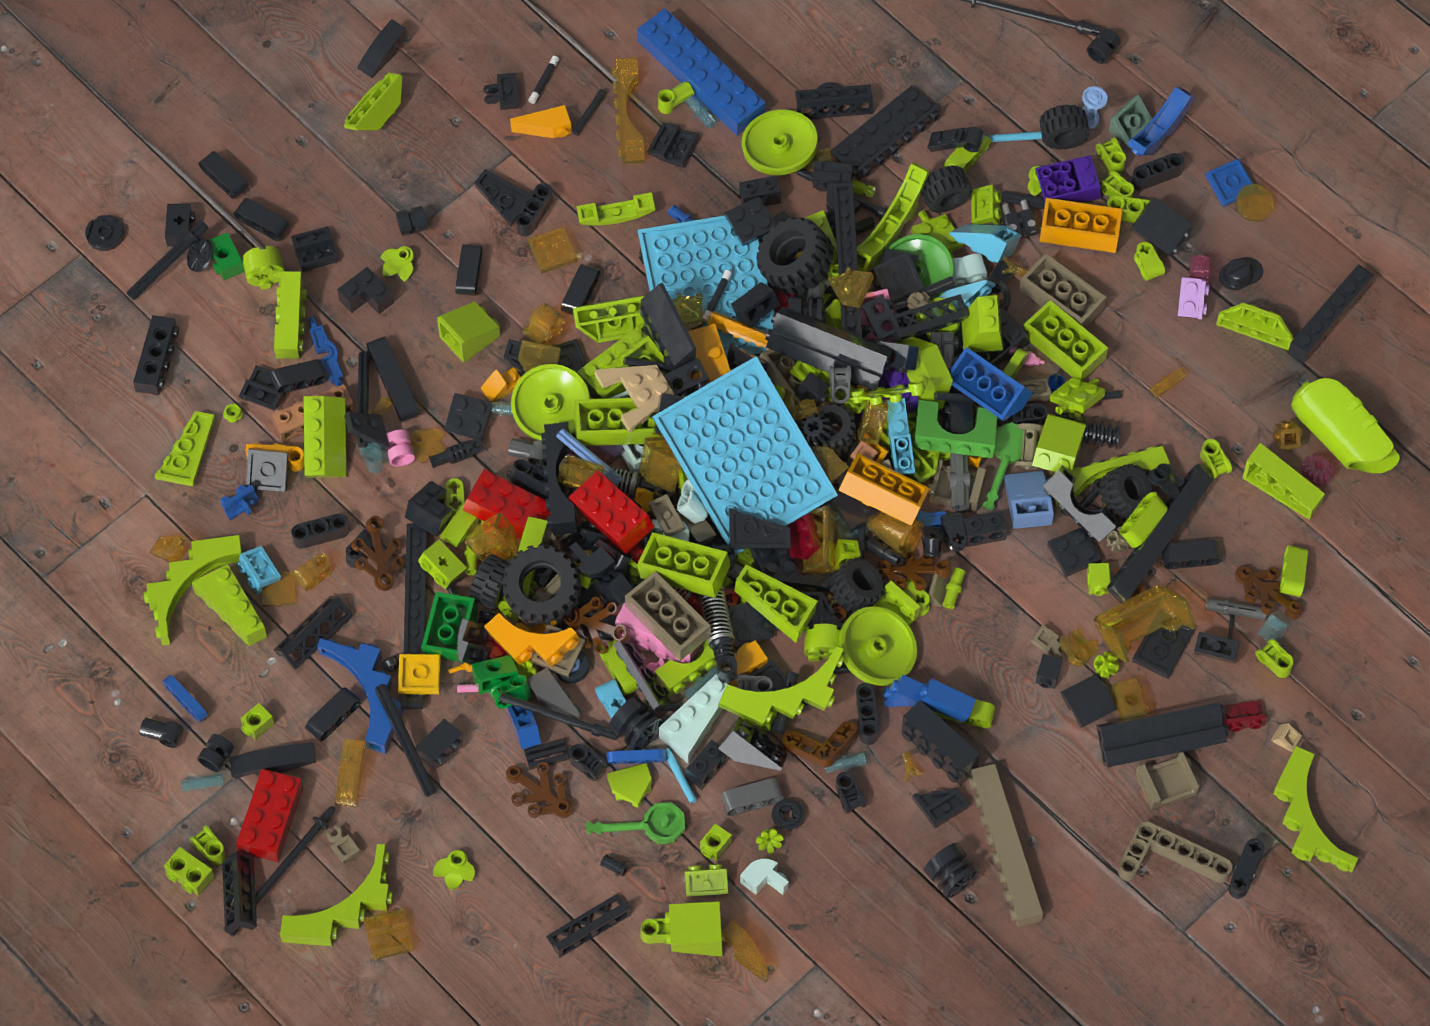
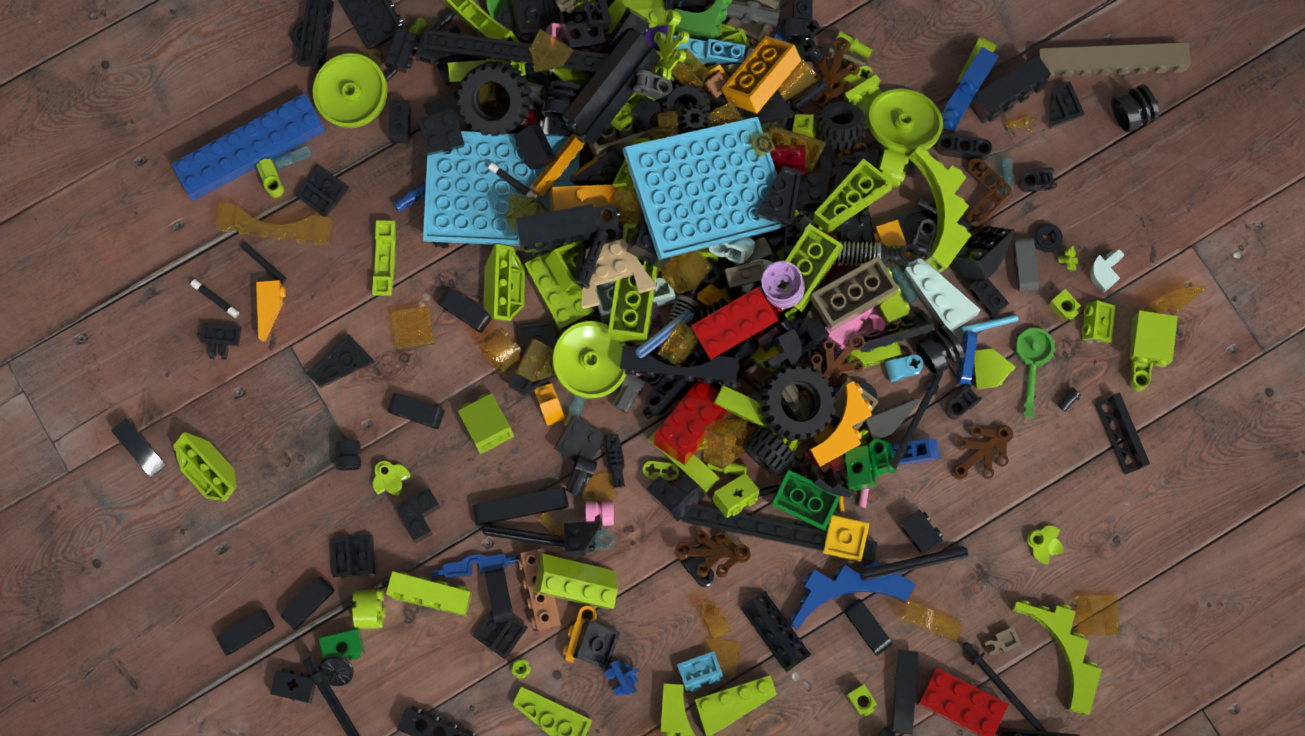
camera: 75 degrees left, 15 degrees up
black beam [291,513,350,549] -> none
black hinge [382,655,399,672] -> none
black beam [516,183,552,237] -> none
black tile [524,739,569,770] -> none
none -> black piece [566,455,597,496]
none -> black pin [573,230,609,289]
none -> clear yellow tile [750,132,775,157]
none -> lavender wheel [761,261,805,308]

